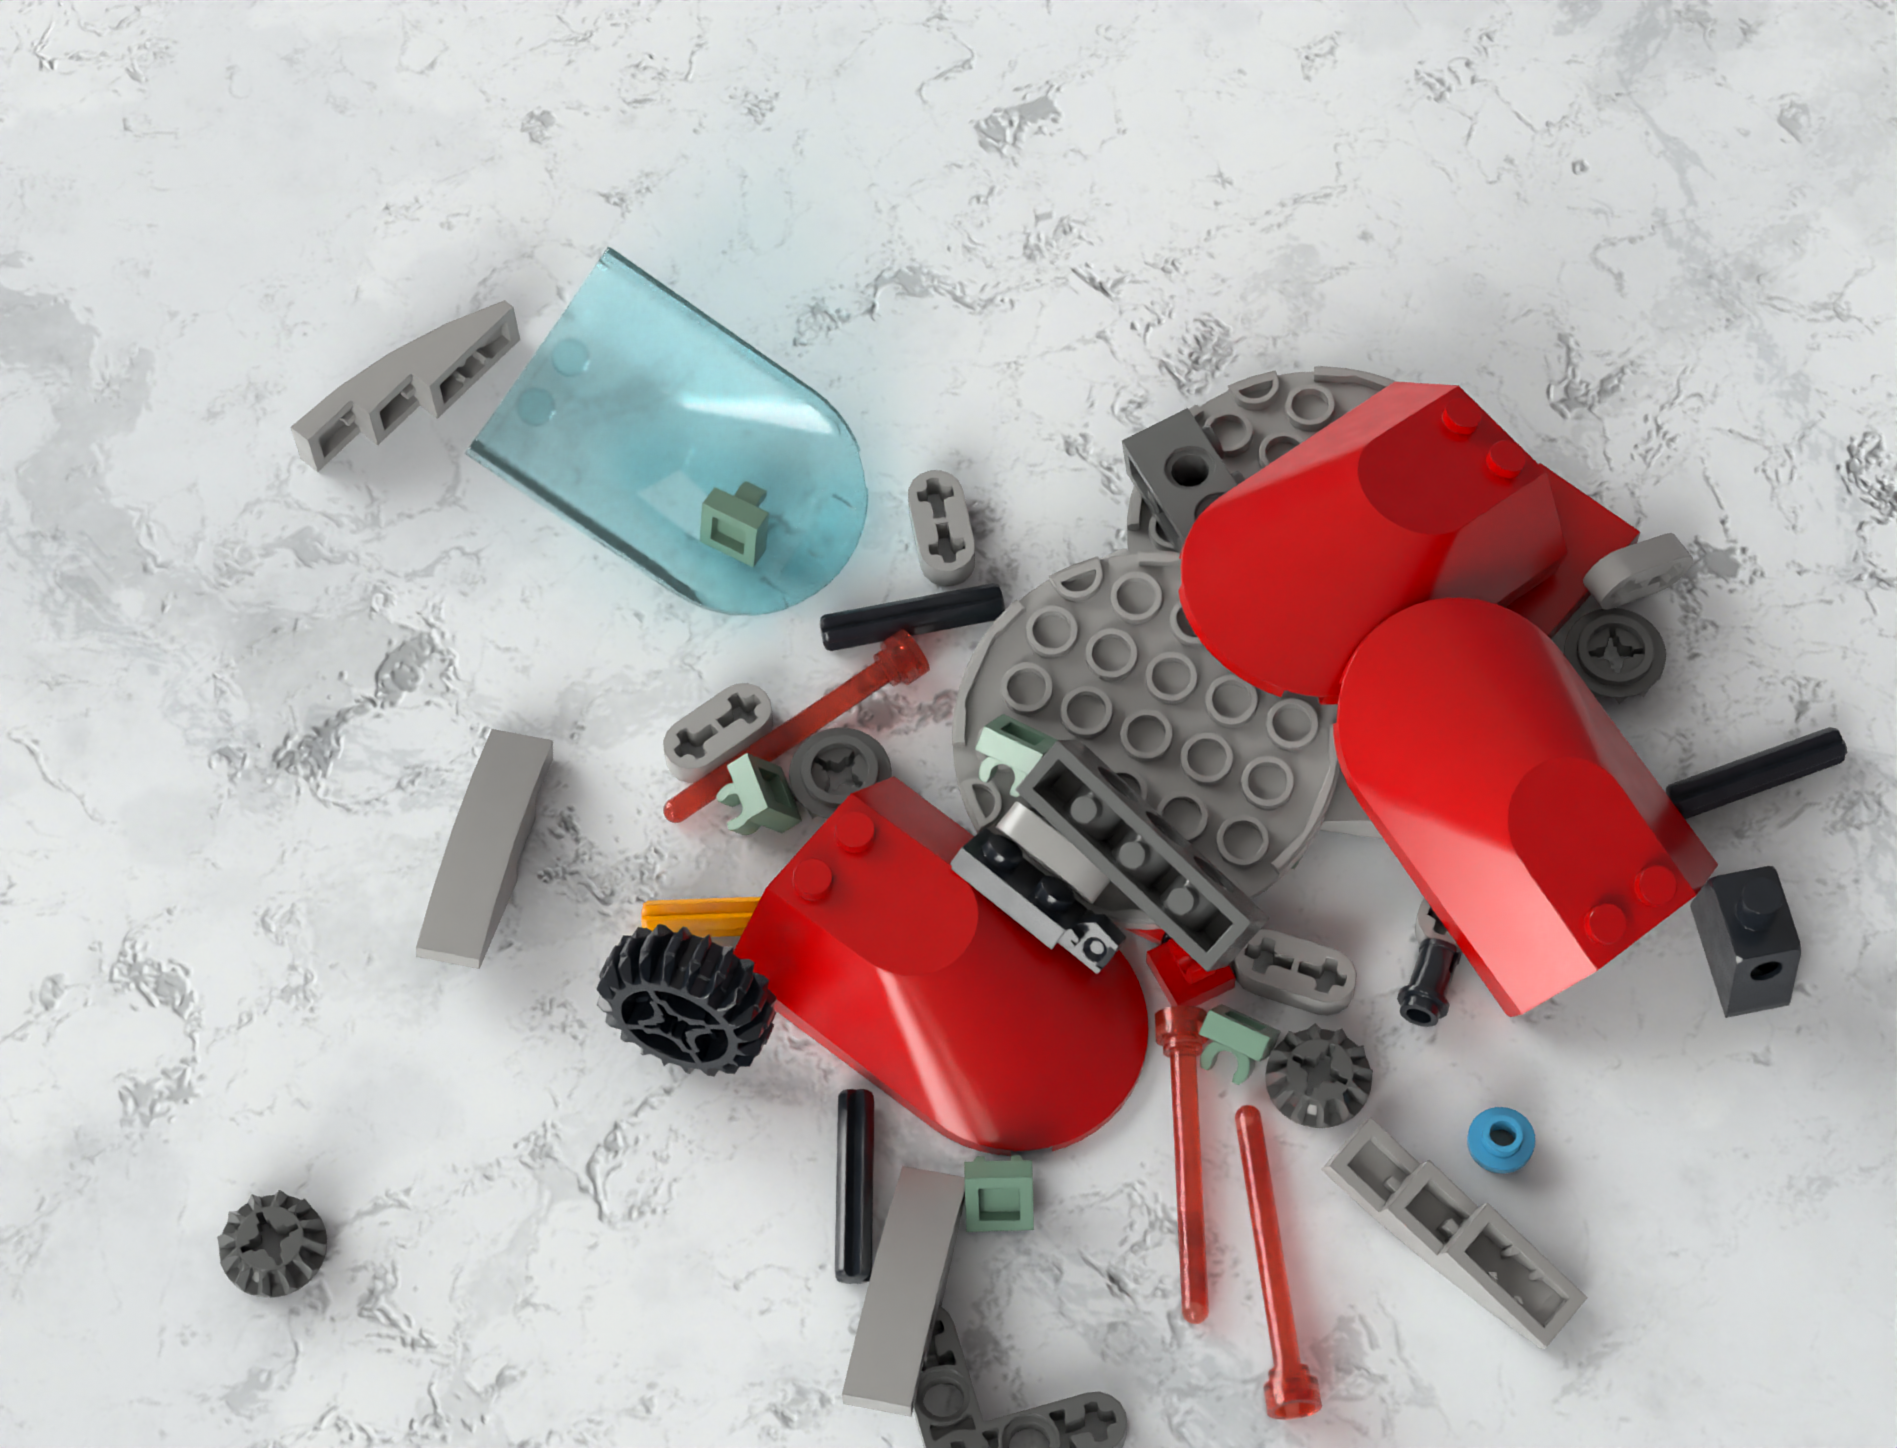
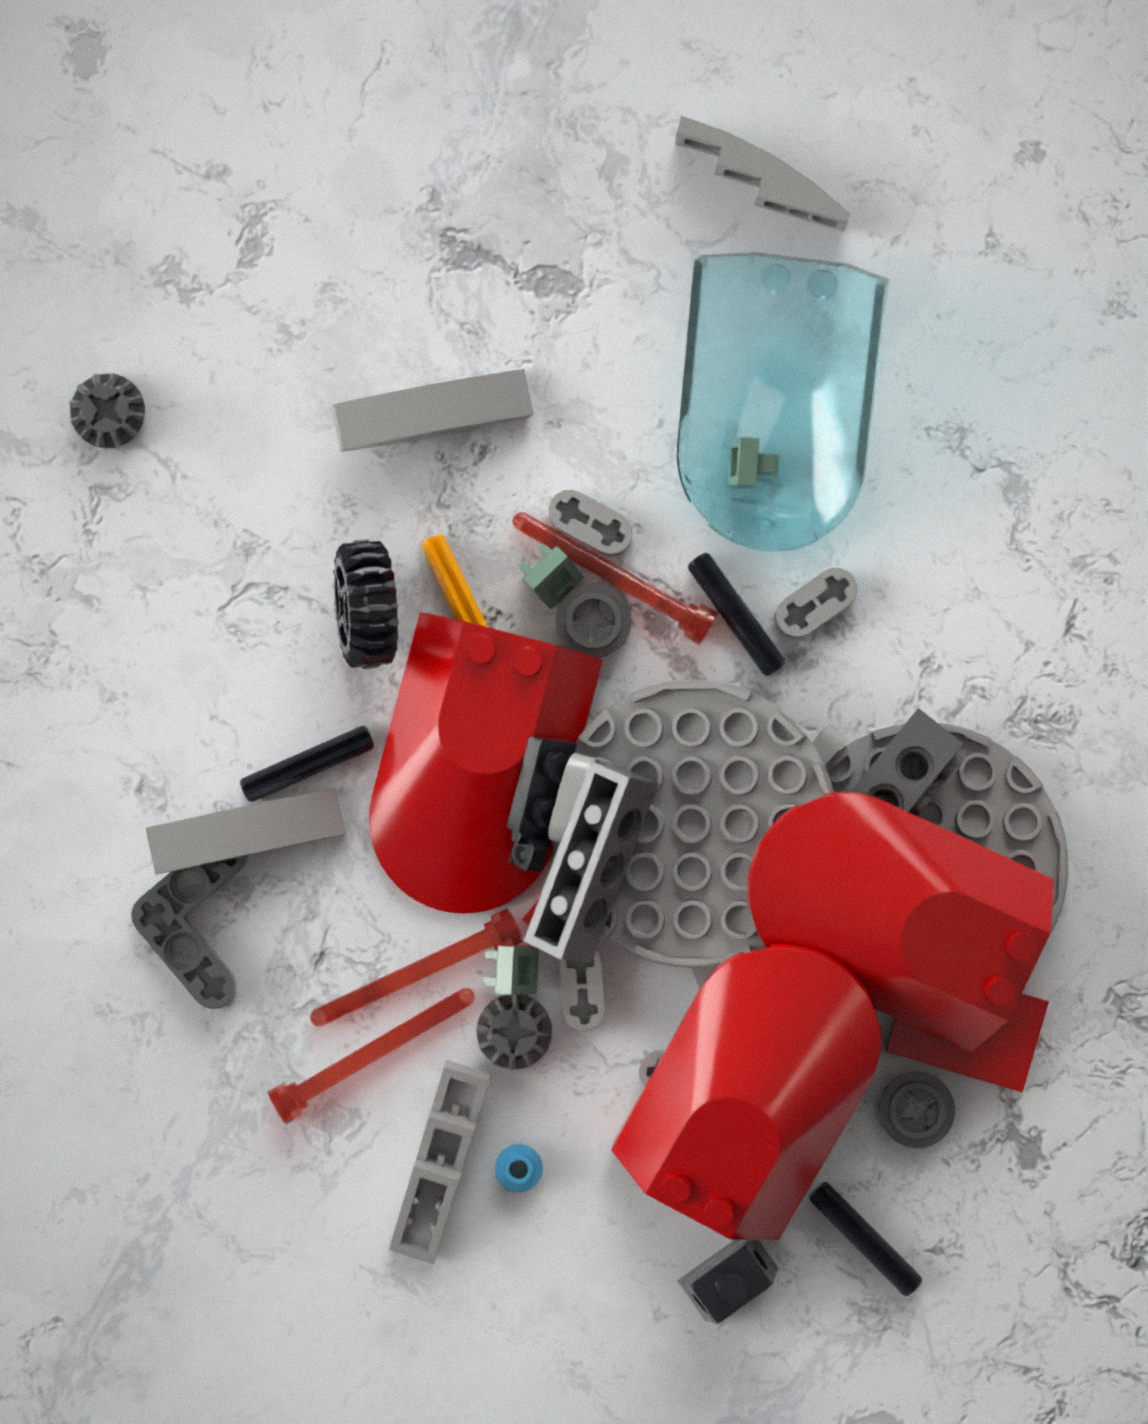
camera: 65 degrees right, 25 degrees up
sand green tile [964,1155,1034,1232] -> none
tile [975,714,1057,797] -> none
black pin [1397,938,1462,1027] -> none
light grey beam [1583,533,1693,610] -> none

